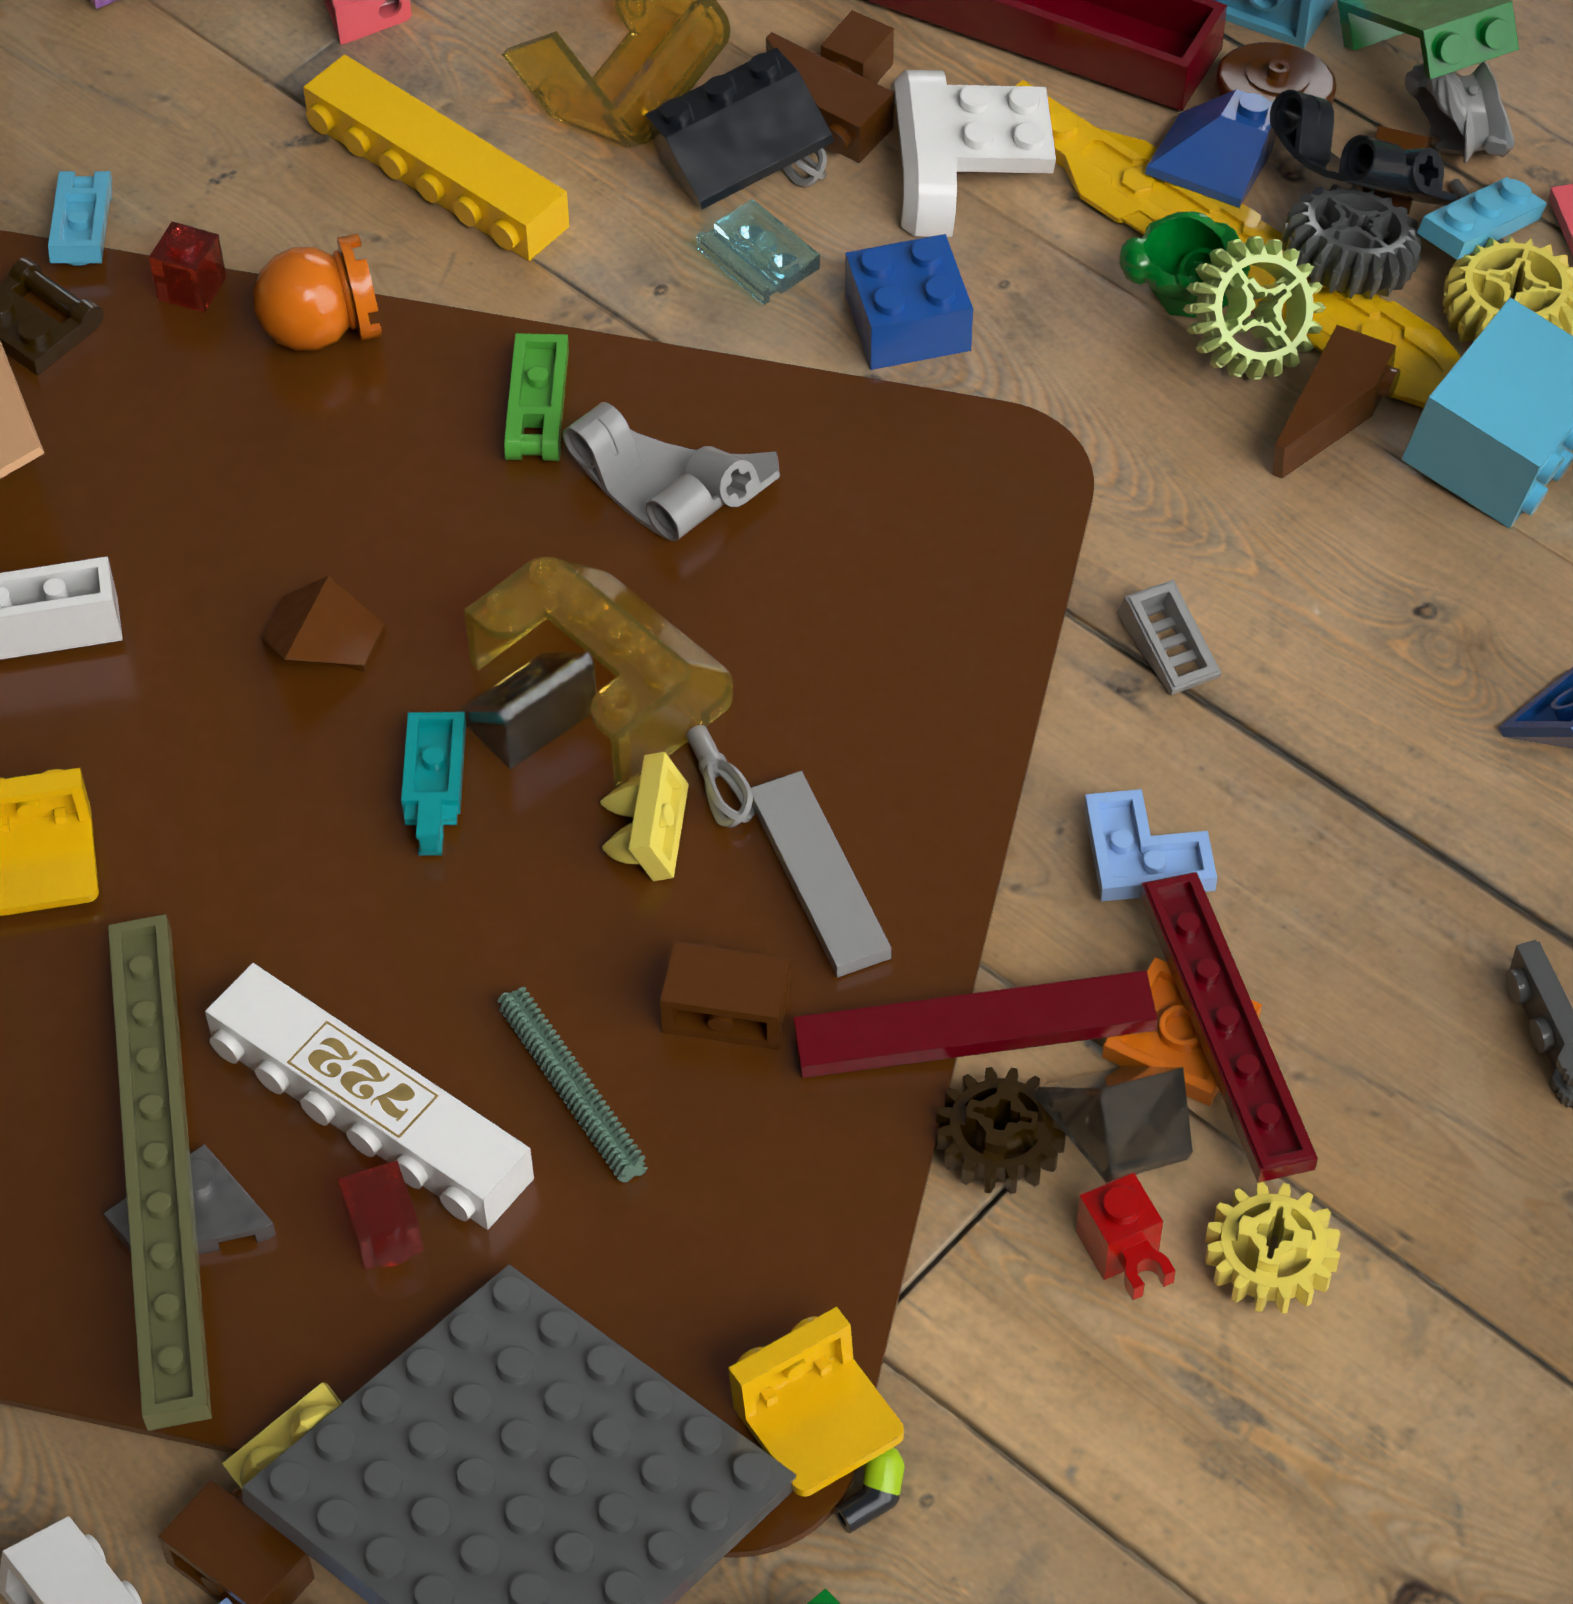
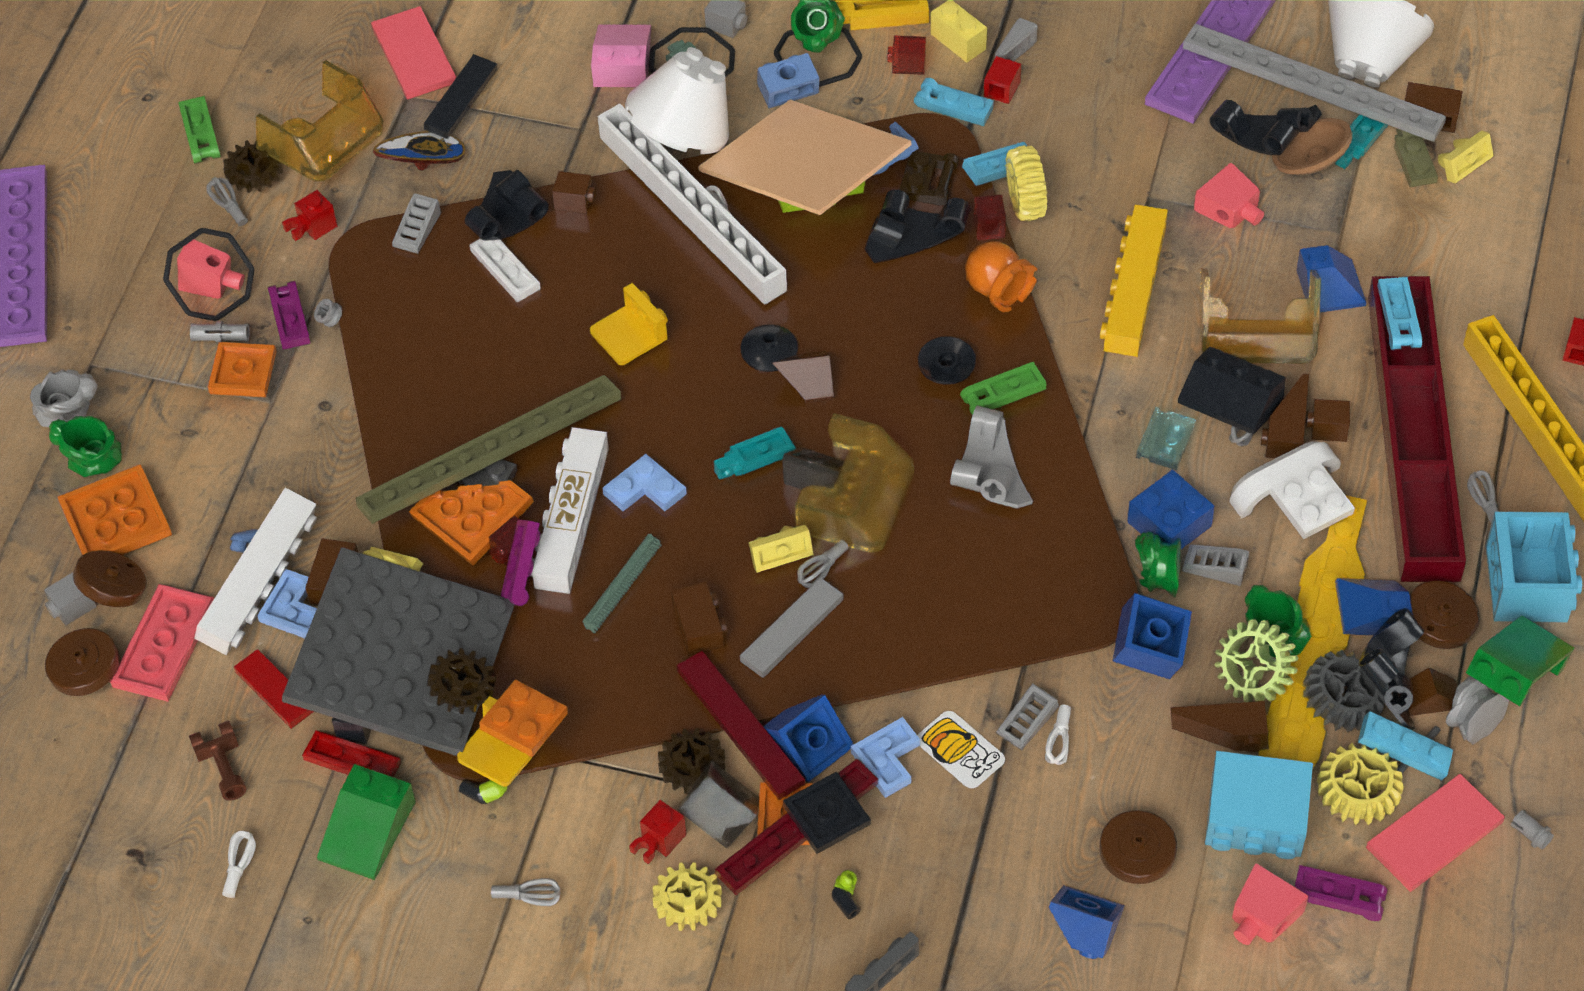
camera: 65 degrees right, 0 degrees up
none -> orange plate [409,480,534,566]
none -> dark brown gear [427,648,496,714]
none -> orange plate [479,679,568,757]
none -> light grey piece [491,878,561,906]
none -> magenta plate [501,520,540,606]
none -> light blue plate [602,454,687,511]
none -> black dish [740,324,798,372]
none -> blue slope [763,694,854,782]
none -> black tile [783,771,871,854]
none -> arm [831,870,860,919]
none -> black panel [864,190,971,263]
none -> sticker [917,711,1005,788]
none -> black dish [918,336,976,384]
none -> light yellow gear [1005,145,1048,221]
none -> white piece [1045,705,1071,765]
none -> reddish brown wheel [1099,810,1177,884]
none -> blue brick [1112,593,1192,679]
none -> green piece [1135,531,1181,598]
none -> light grey slope [1182,544,1250,586]

